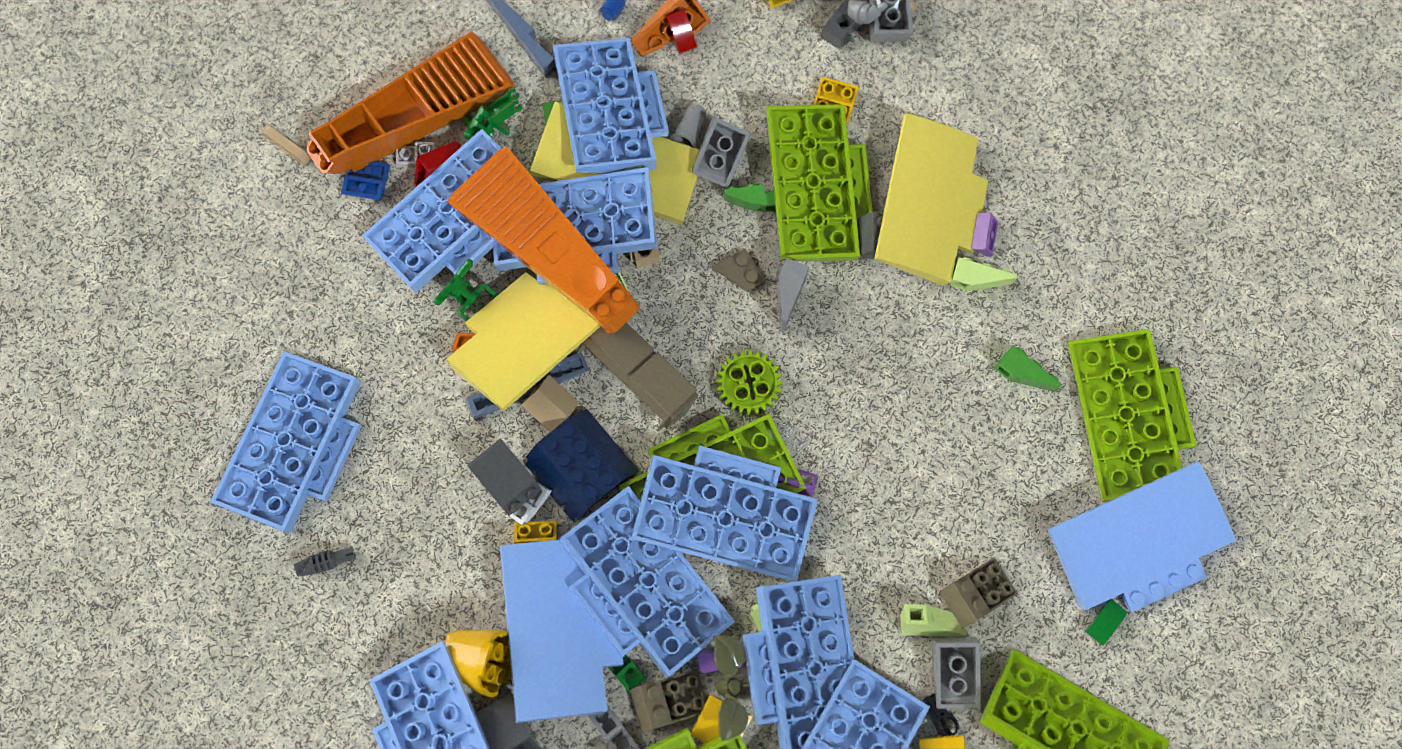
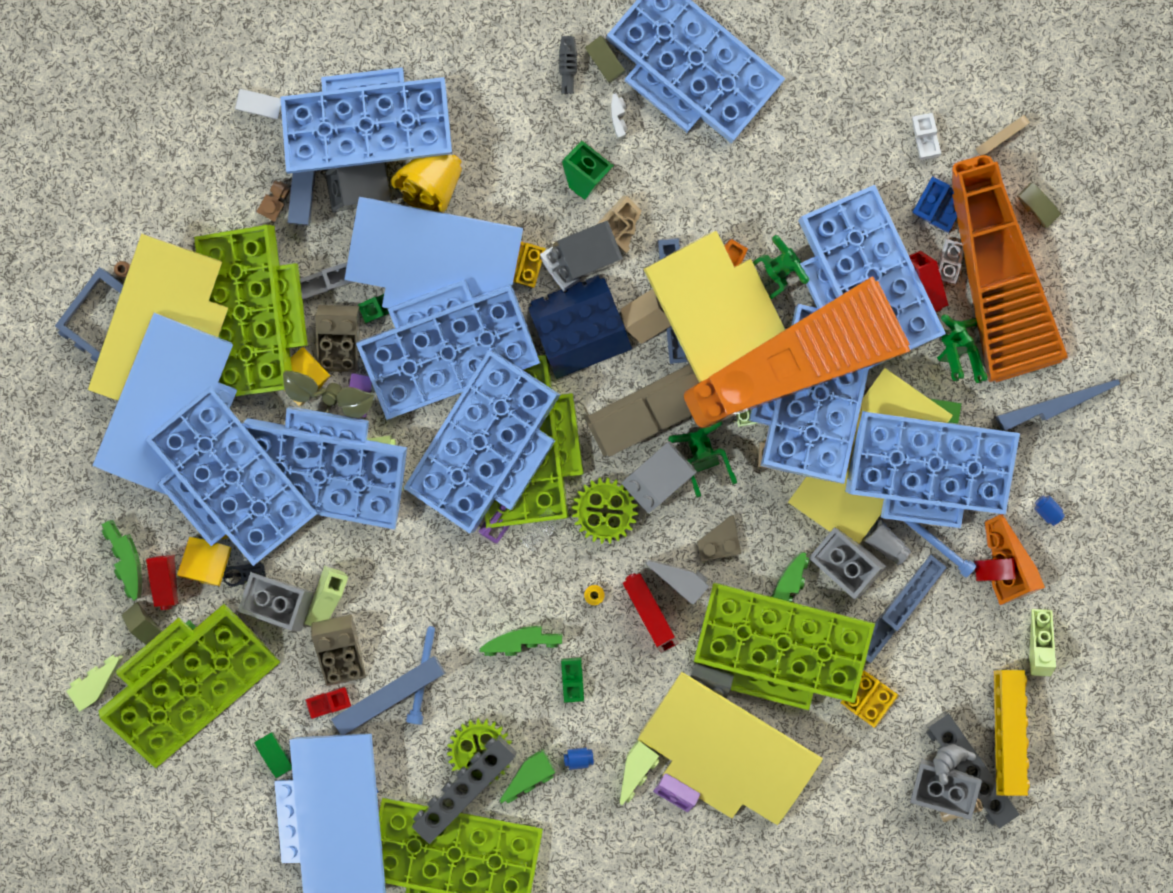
camera: 110 degrees right, 15 degrees up
none -> red slope [305,687,351,719]
none -> sand blue slope [331,656,446,735]
none -> medium blue piece [406,626,435,725]
none -> dark grey brick [412,735,517,844]
none -> lime gear [447,718,512,784]
none -> bright green slope [480,626,562,656]
none -> green slope [561,657,584,703]
none -> green slope [562,140,614,200]
none -> blue brick [563,747,594,770]
none -> yellow plate [584,585,605,605]
none -> olive slope [585,35,626,84]
none -> tan slope [596,196,641,253]
none -> white slope [611,93,628,140]
none -> light grey slope [621,441,697,514]
none -> red slope [622,573,679,653]
none -> green piece [668,421,737,498]
none -> sand blue slope [865,555,947,664]
none -> medium blue piece [904,521,976,578]
none -> white slope [912,113,941,160]
none -> olive slope [1017,182,1061,228]

